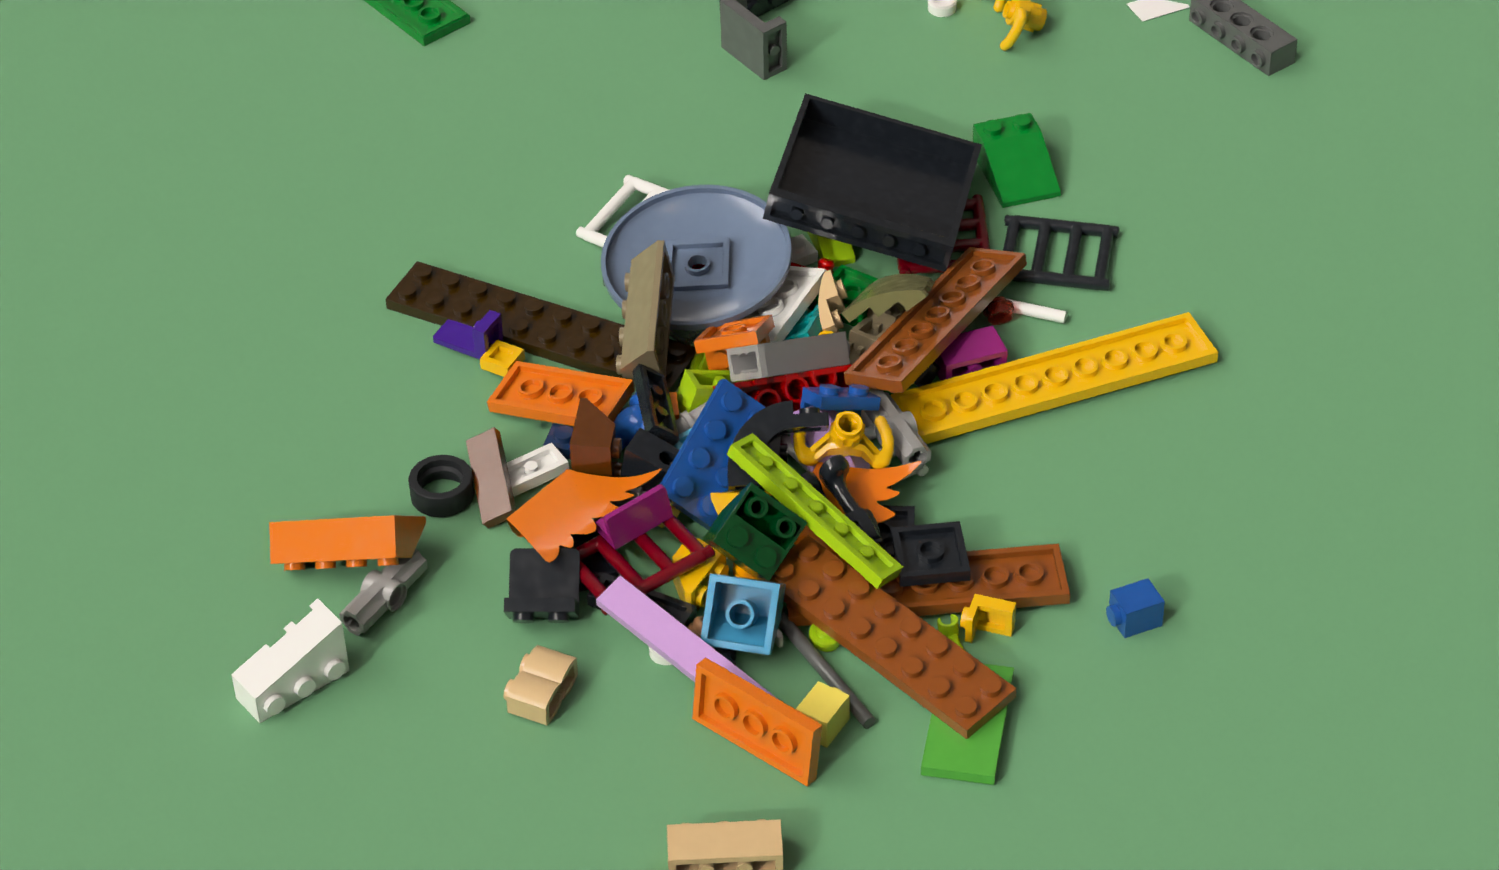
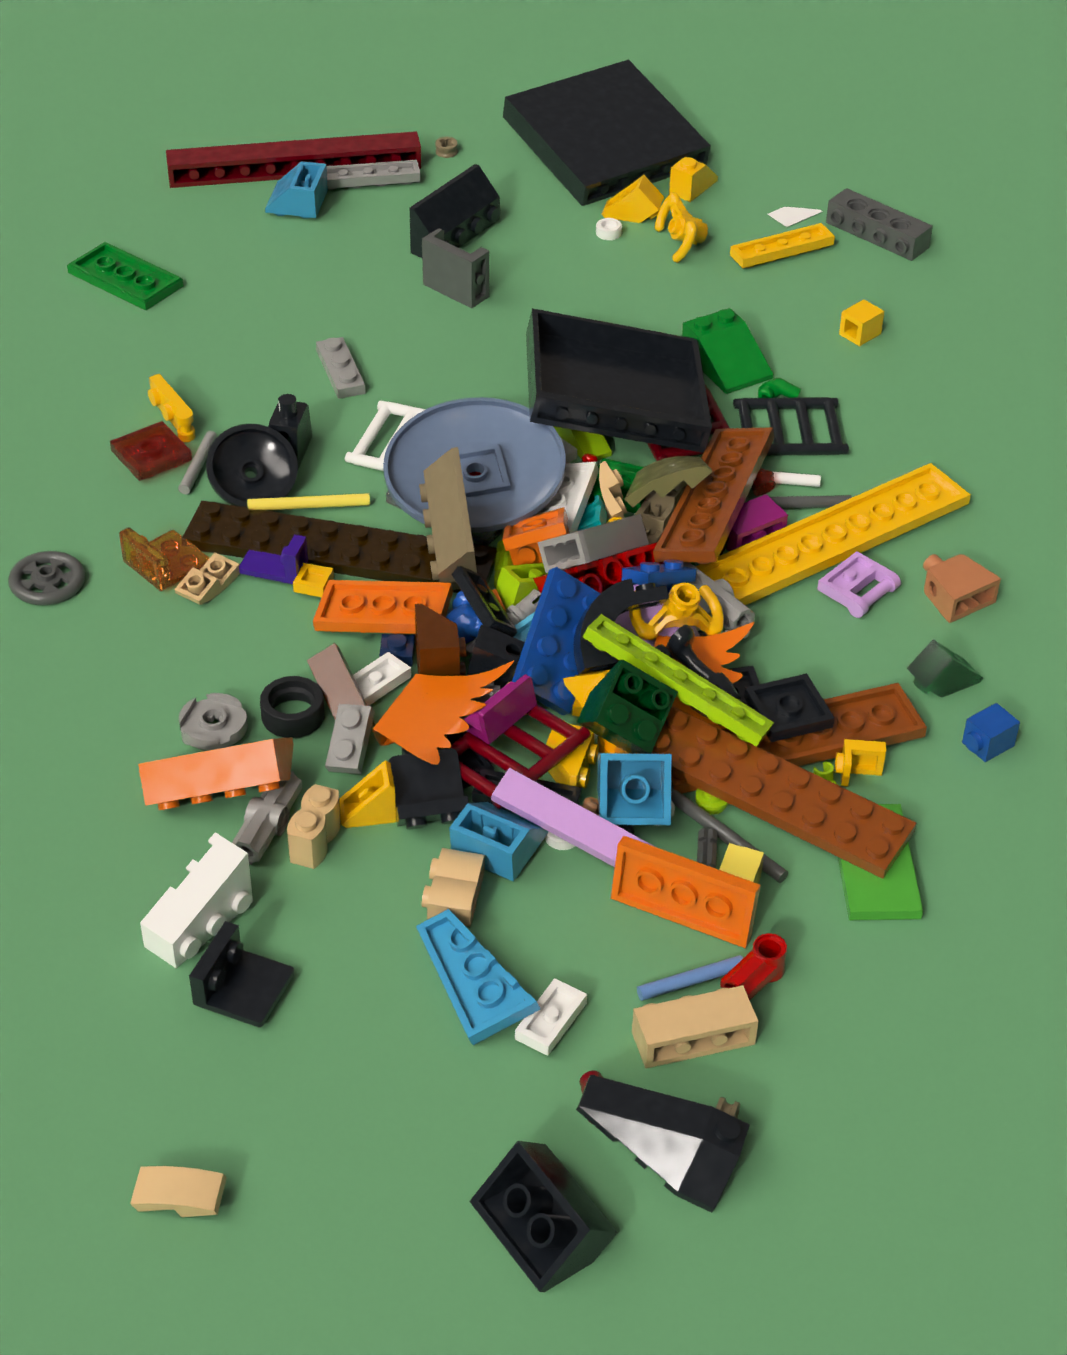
camera: 15 degrees left, 0 degrees up
none -> dark grey plate [8,551,85,605]
none -> clear red plate [110,421,192,481]
none -> clear orange bracket [119,527,209,591]
none -> yellow plate [148,373,196,442]
none -> tan slope [174,552,240,605]
none -> light grey bar [178,431,217,494]
none -> light grey plate [179,693,248,750]
none -> black bracket [189,921,294,1027]
none -> black dish [206,424,298,508]
none -> light yellow bar [247,493,370,510]
none -> black torso [268,394,312,469]
none -> tan brick [287,784,341,869]
none -> light grey plate [316,337,366,399]
none -> light grey plate [325,704,375,774]
none -> yellow slope [339,760,396,828]
none -> dark azure wing [416,909,541,1045]
none -> dark azure slope [449,802,549,882]
none -> white plate [515,978,587,1056]
none -> medium blue bar [637,955,743,1001]
none -> dark grey axle [697,828,718,868]
none -> red piece [720,933,787,1000]
none -> yellow plate [730,223,835,268]
none -> green arm [758,378,801,398]
none -> dark grey bar [770,495,852,509]
none -> lavender plate [817,551,901,618]
none -> yellow brick [839,299,885,346]
none -> clear green slope [907,639,984,698]
none -> nougat torso [923,554,1001,623]

